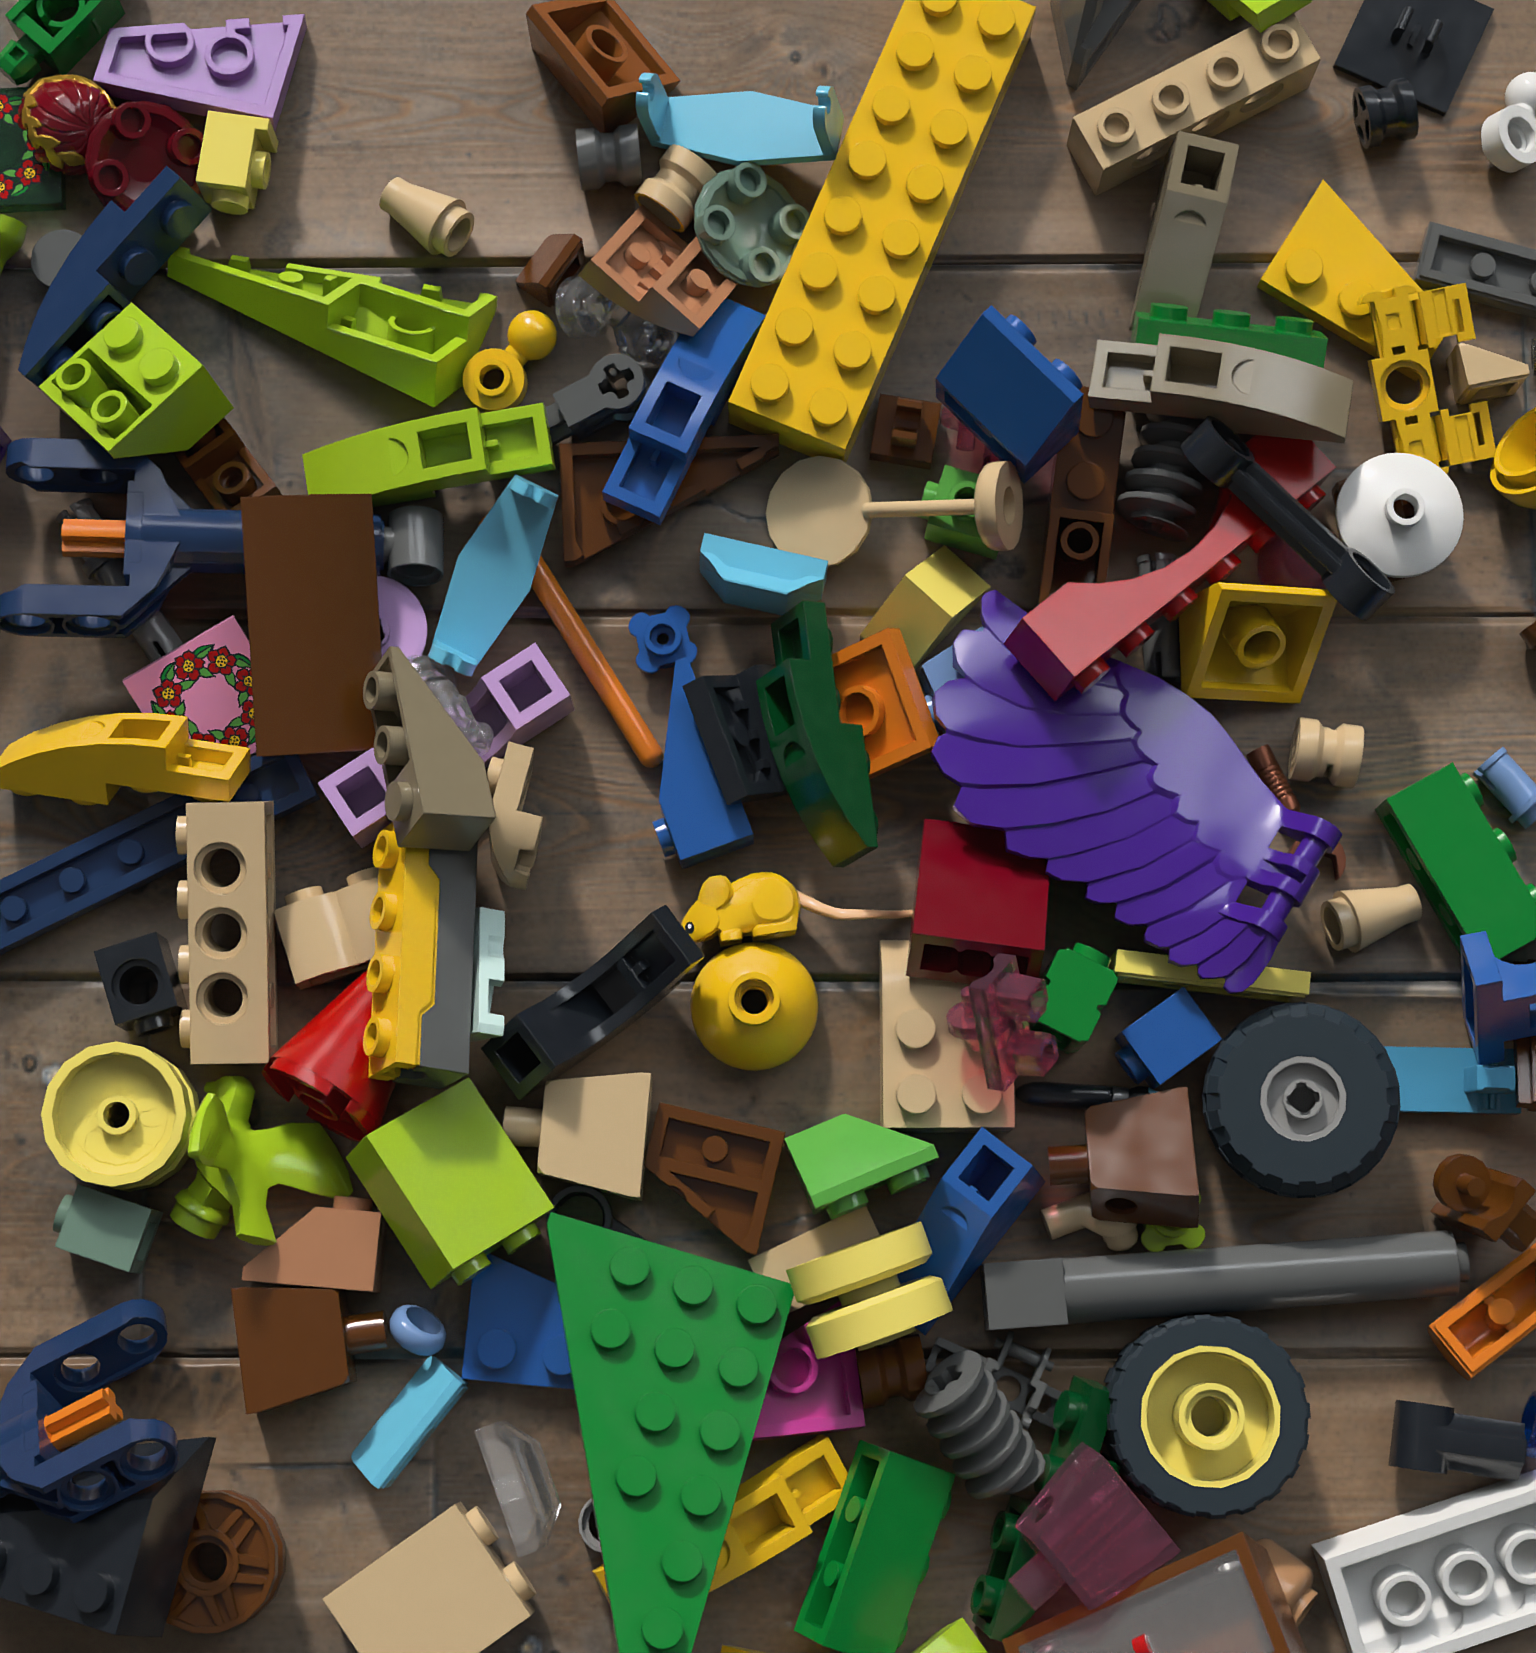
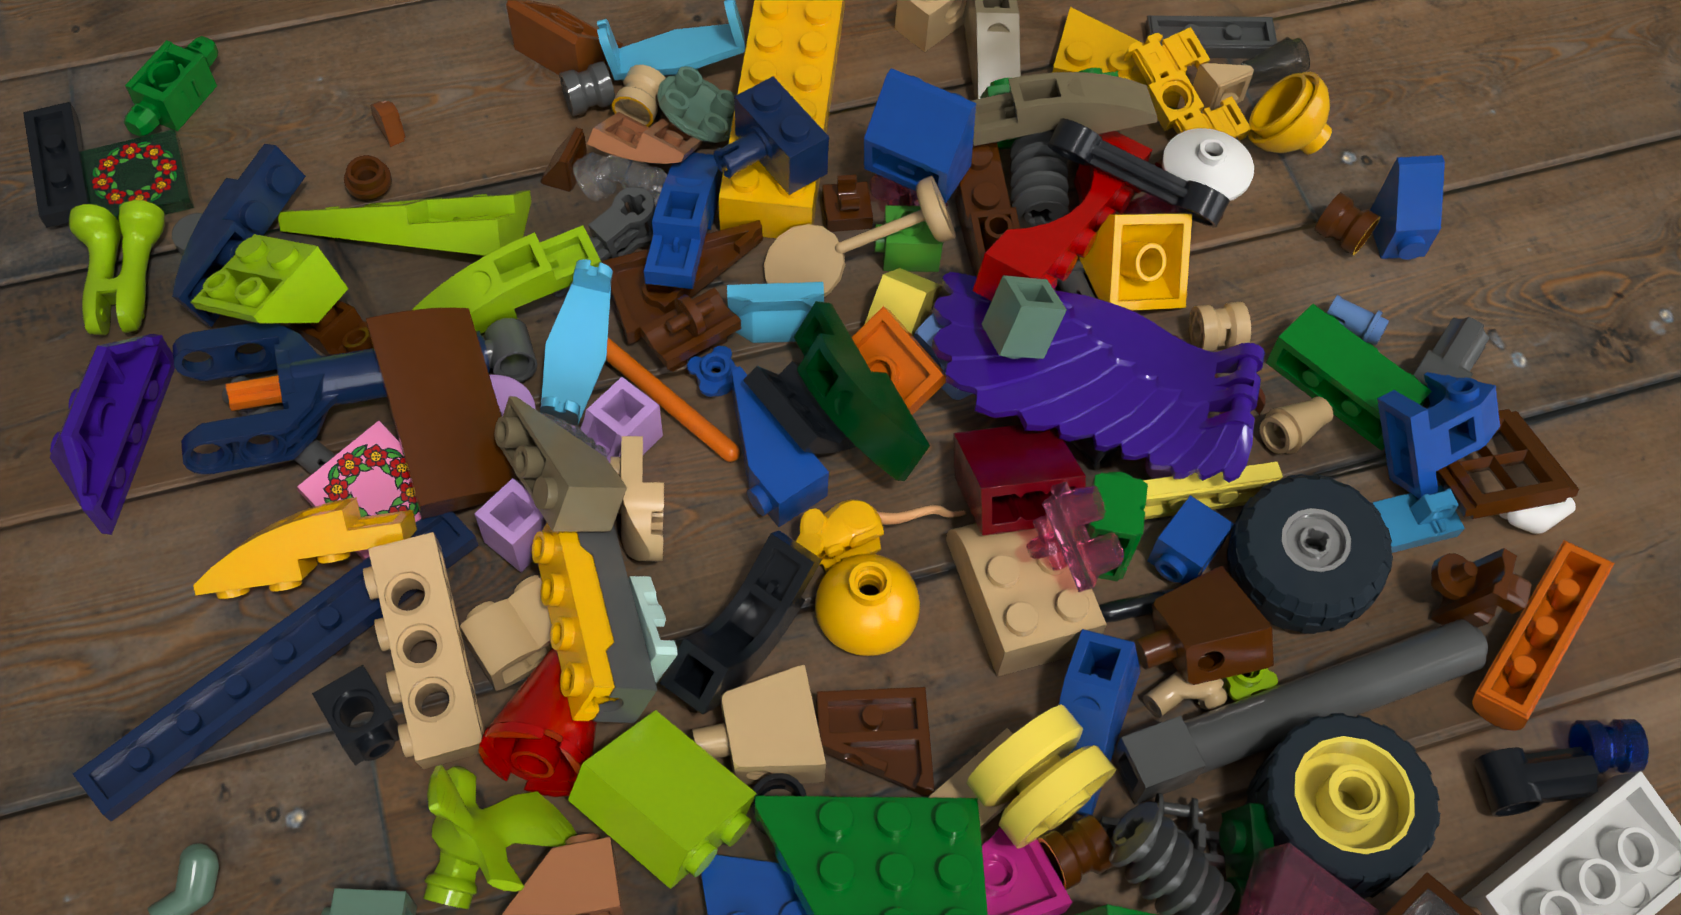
camera: 20 degrees left, 20 degrees down
dark red hair [18,75,116,176] -> none
light yellow wheel [41,1041,200,1192] -> none
dark red dish [84,100,203,212] -> none
wing [93,14,307,131] -> none
light yellow brick [196,111,278,215] -> none
tan cone [379,177,475,257] -> none
yellow plate [463,310,557,412] -> none
bright green slope [784,1114,939,1220] -> none
none -> reddish brown plate [344,155,392,200]
none -> dark orange tile [371,101,406,147]
none -> reddish brown hips [641,287,741,372]
none -> dark blue brick [714,76,829,195]
none -> sand green brick [982,275,1067,359]

